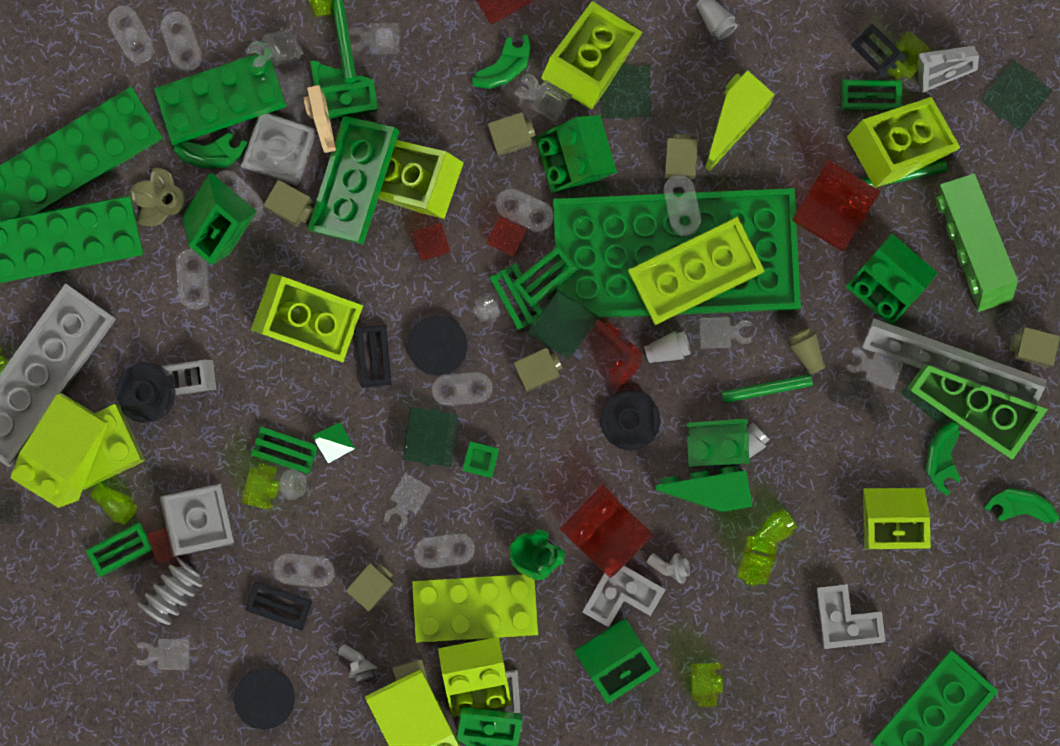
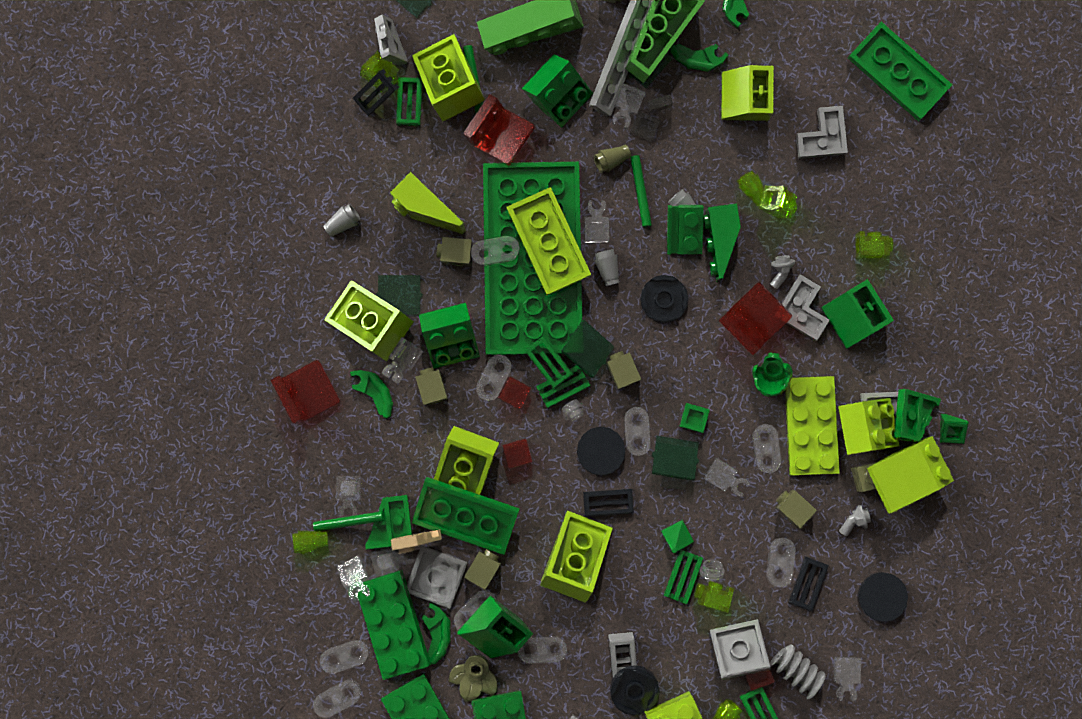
camera: 90 degrees left, 0 degrees up
clear red bracket [594,319,643,393] -> none

